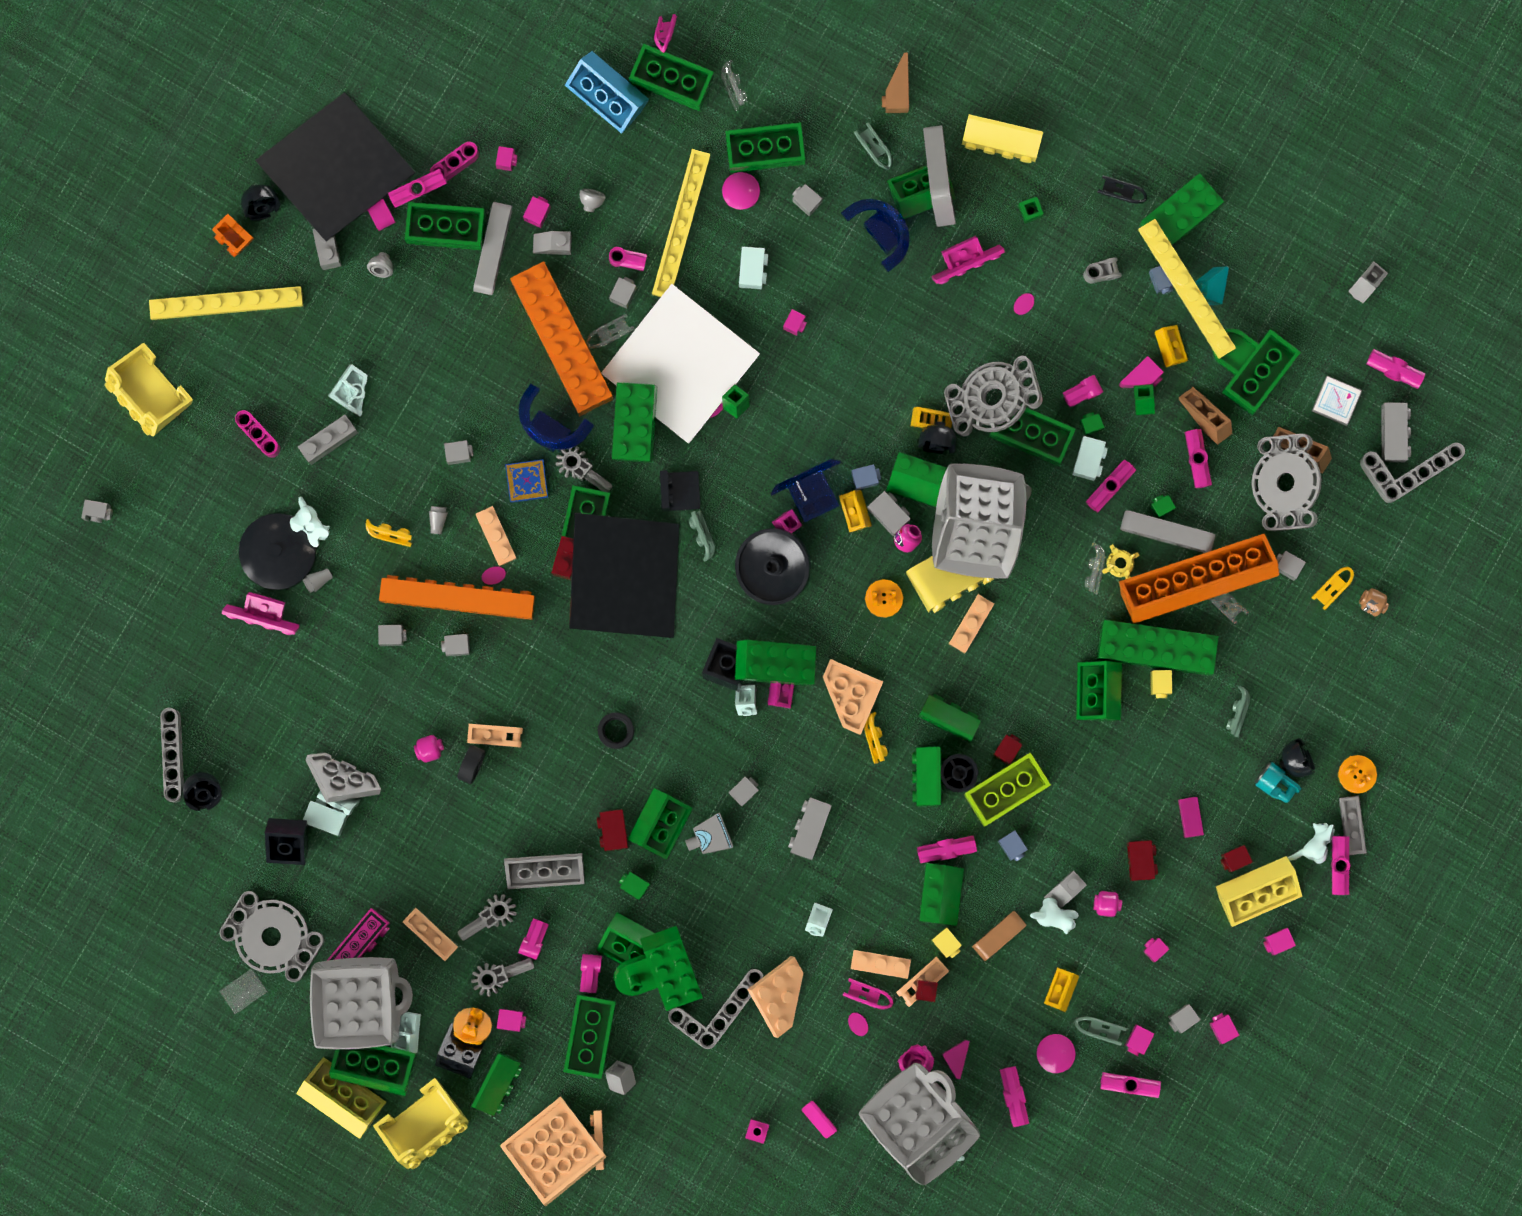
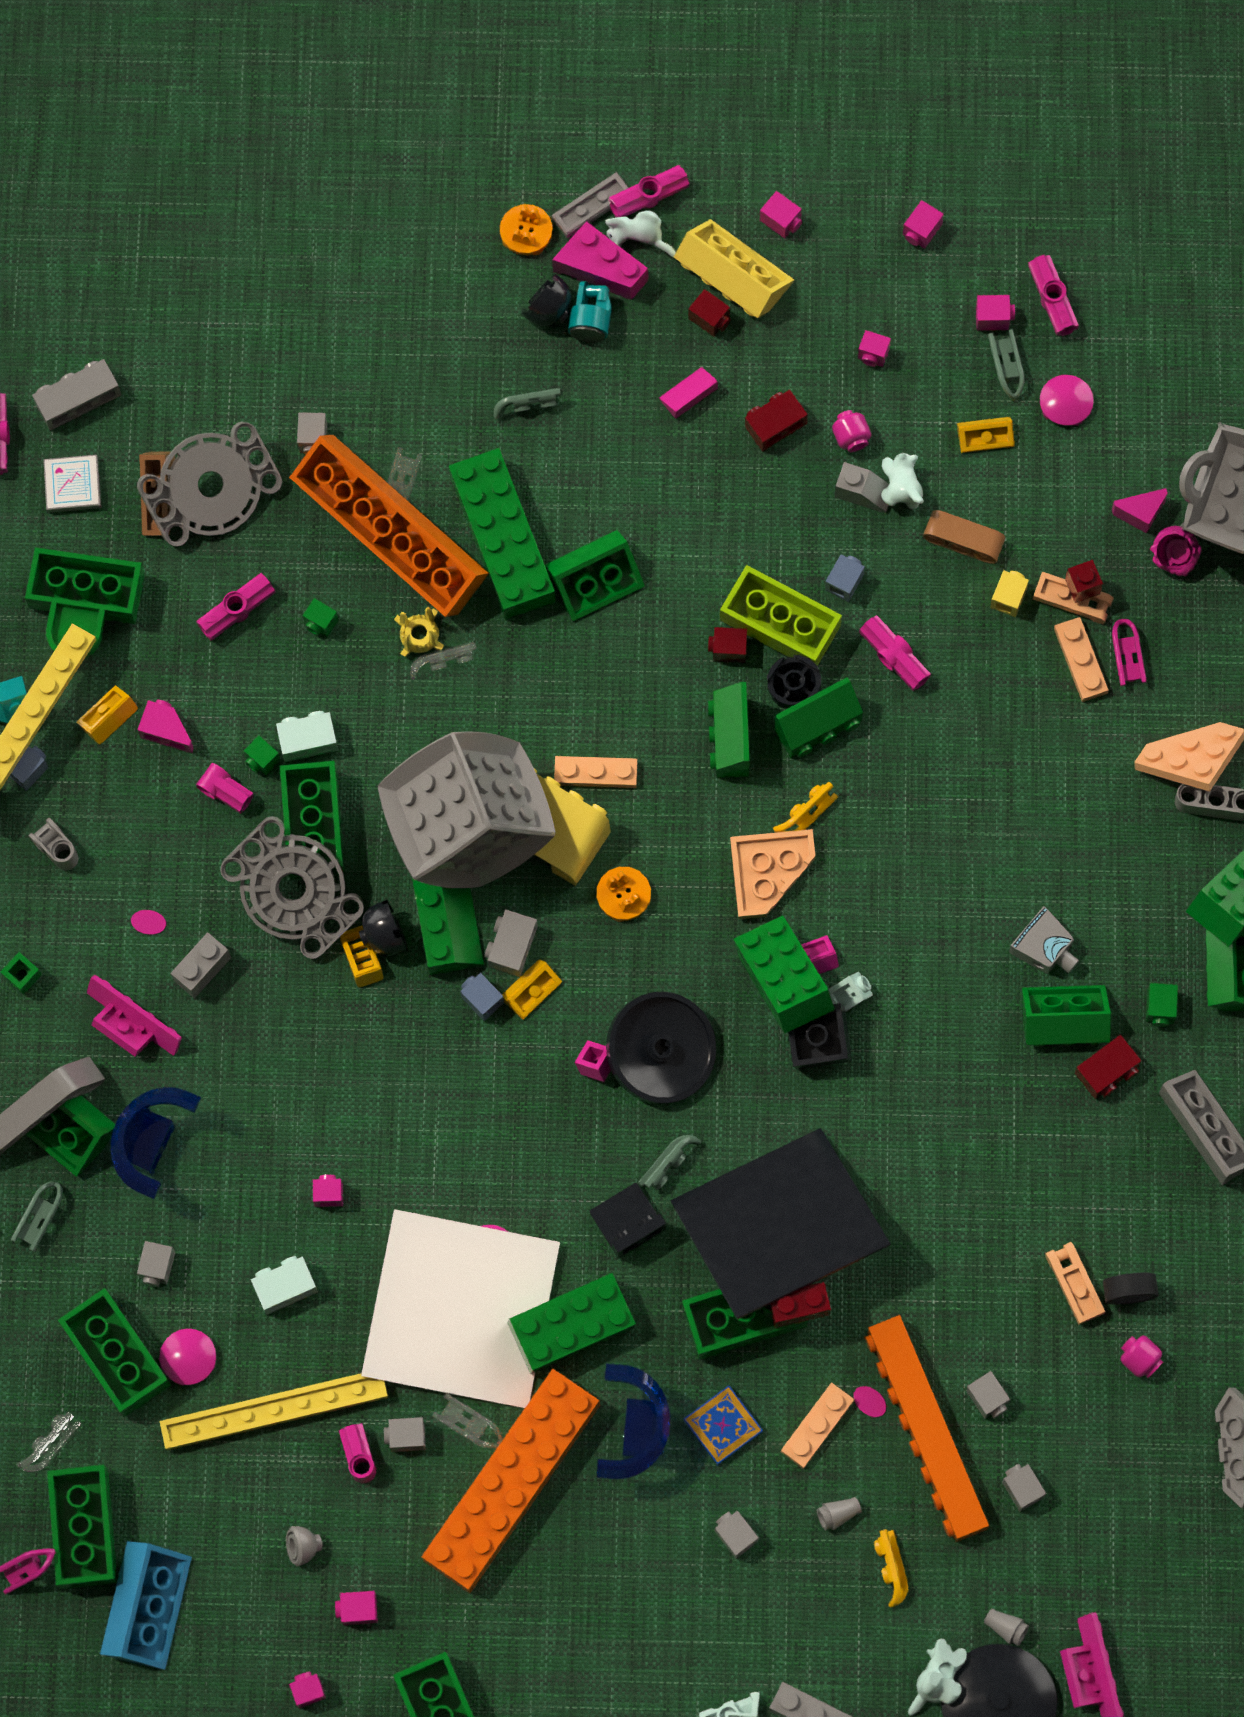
camera: 115 degrees left, 10 degrees down
light grey beam [473,202,512,295] -> none
light grey slope [533,231,572,255] -> none
light grey gear [556,446,612,492] -> none
black tyre [598,712,634,749] -> none
green brick [722,384,750,419] -> none
light grey brick [729,777,759,807] -> none
clear blue piece [770,459,841,522] -> none
light grey brick [788,798,832,860] -> none
light aqua bracket [805,903,833,937] -> none
dark pink sticker [848,1013,868,1036] -> none
dark pink head [894,524,922,553] -> none
green slope [919,863,964,926] -> none
dark pink piece [999,1066,1029,1127] -> none
dark pink piece [1086,459,1136,513] -> none
light grey beam [1120,511,1216,553] -> none
green brick [1134,384,1155,415] -> none
light yellow brick [1150,670,1172,698] -> none
light grey brick [1168,1004,1200,1033] -> none
medium nougat slope [1179,387,1232,445] -> none
yellow piece [1311,567,1354,610] -> none
medium nougat head [1359,588,1389,617] -> none
light grey beam [1360,443,1465,503] -> none
none -> light grey brick [171,932,231,999]
none -> dark pink wedge [552,221,648,300]

